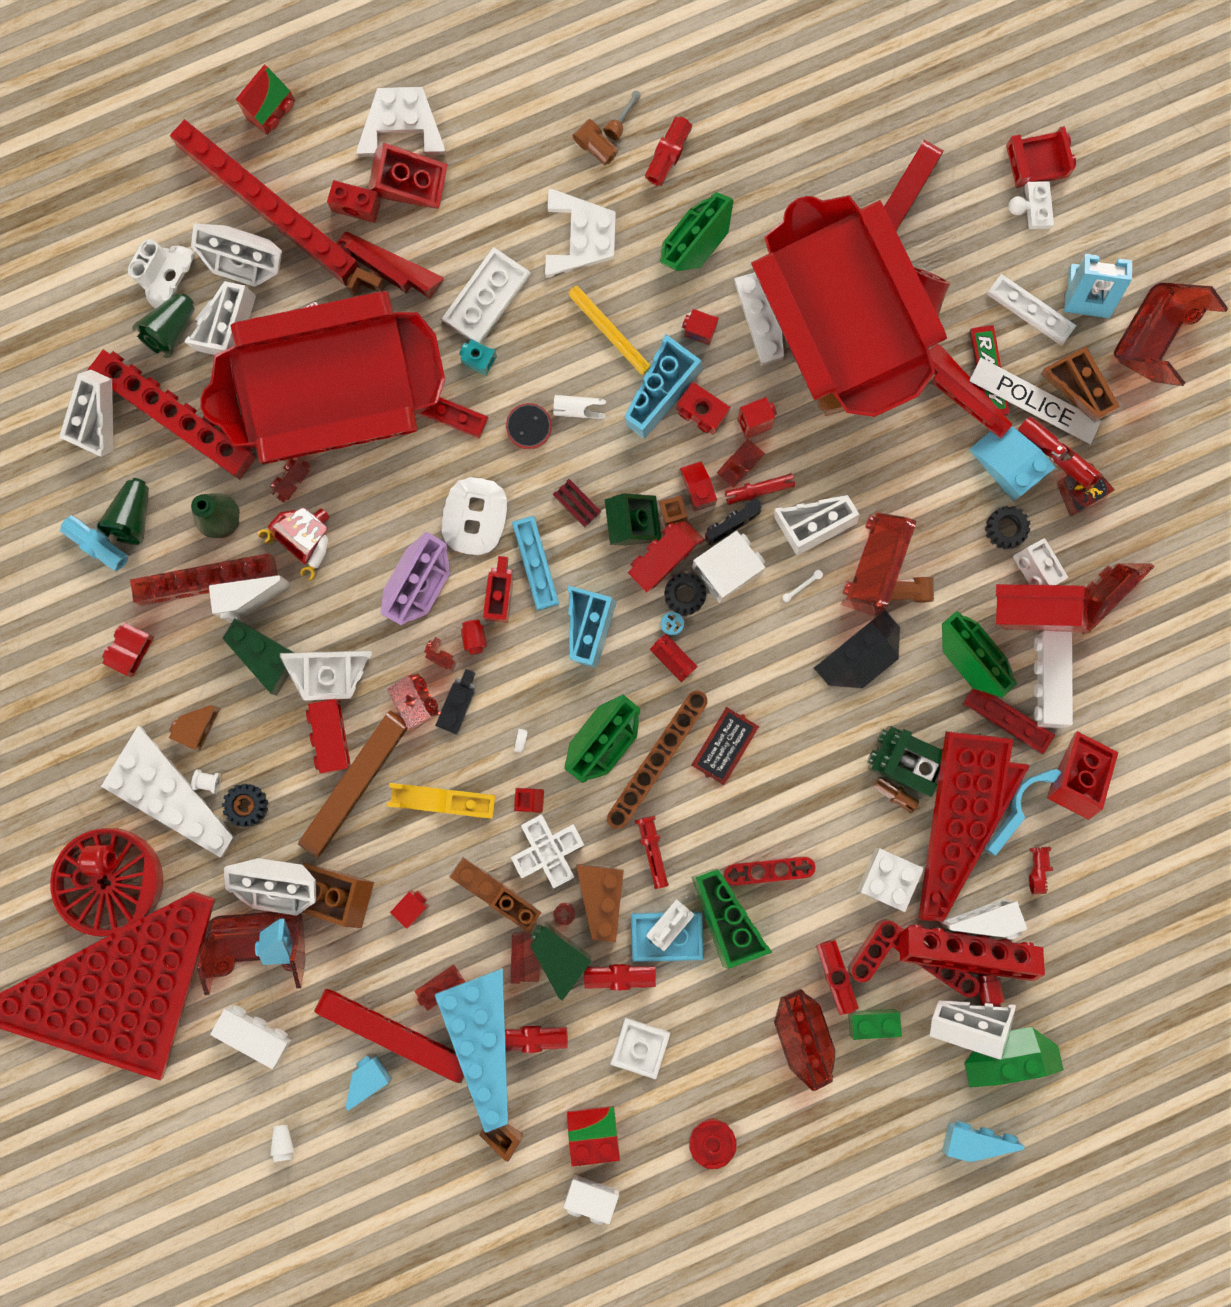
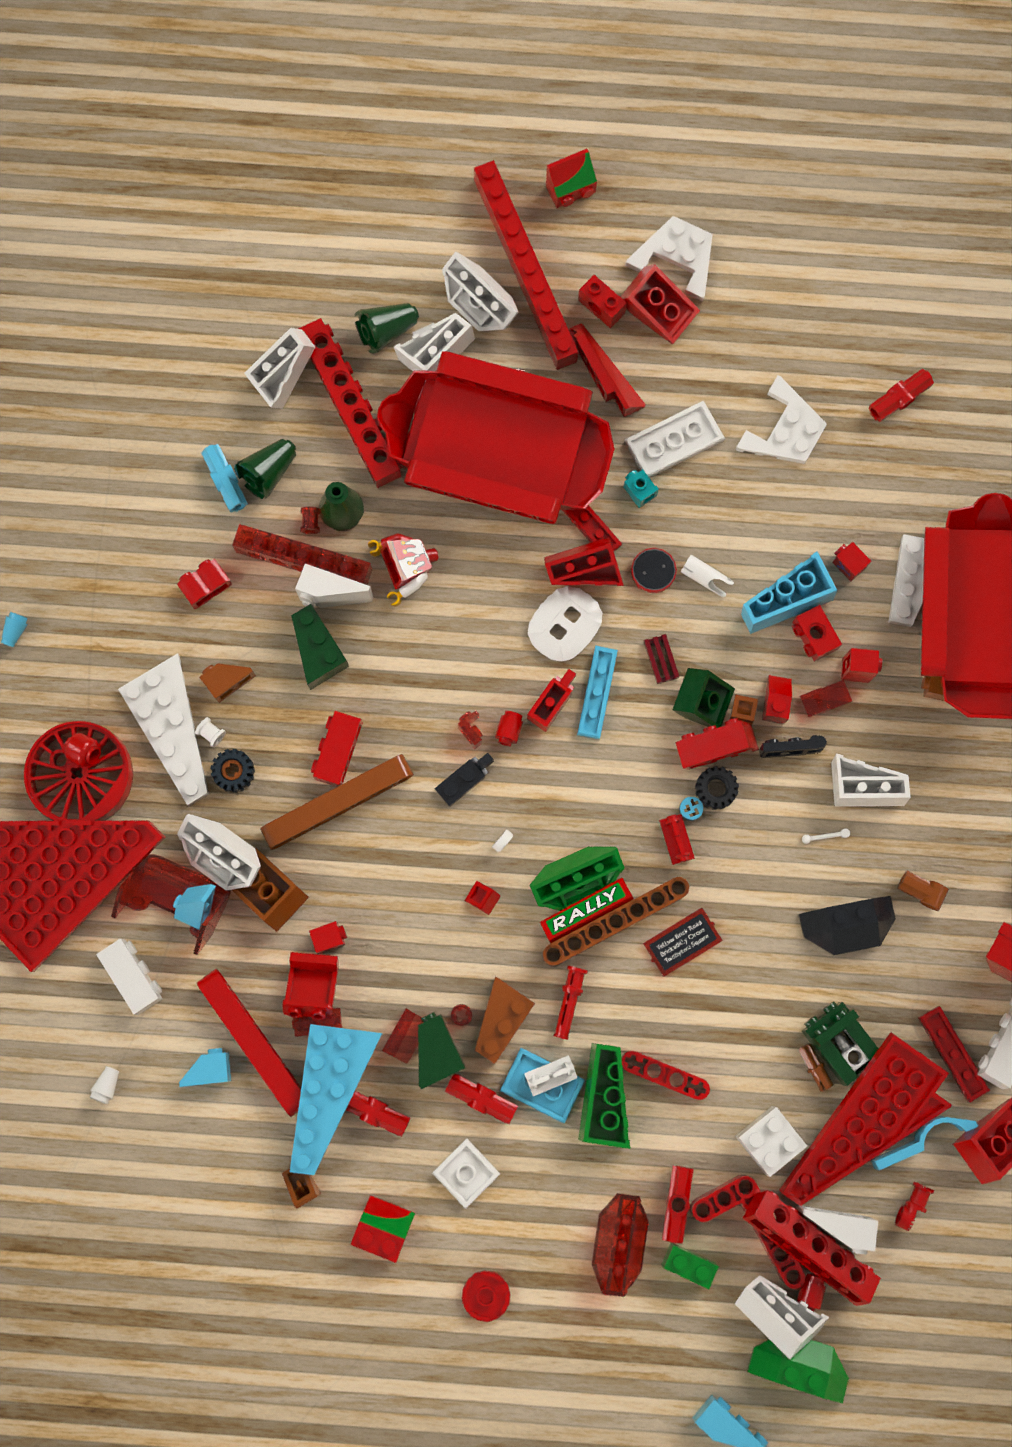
camera: 25 degrees right, 5 degrees down
white piece [128,239,195,309] -> none
clear red hinge [269,457,311,503] -> none
white wing [280,651,372,700] -> none
dark orange bracket [347,267,385,296] -> none
lavender wedge [380,532,450,625] -> none
yellow piece [386,783,495,819] -> none
clear red brick [387,673,440,730] -> none
dark orange slope [449,857,542,932] -> none
white plate [511,814,584,889] -> none
white brick [563,1174,619,1225] -> none
yellow axle [568,286,651,375] -> none
medium azure wedge [568,586,617,669] -> none
dark orange piece [572,119,618,166] -> none
dark orange hinge [603,91,641,140] -> none
green wedge [660,192,734,271] -> none
white slope [691,531,765,604] -> none
red pin [725,473,795,505] -> none
clear red windscreen [841,512,916,617] -> none
green wedge [942,611,1017,697] -> none
none -> red panel [282,952,339,1020]
none -> clear red bush [300,507,320,534]
none -> tile [540,878,634,943]
none -> red wedge [544,537,624,586]

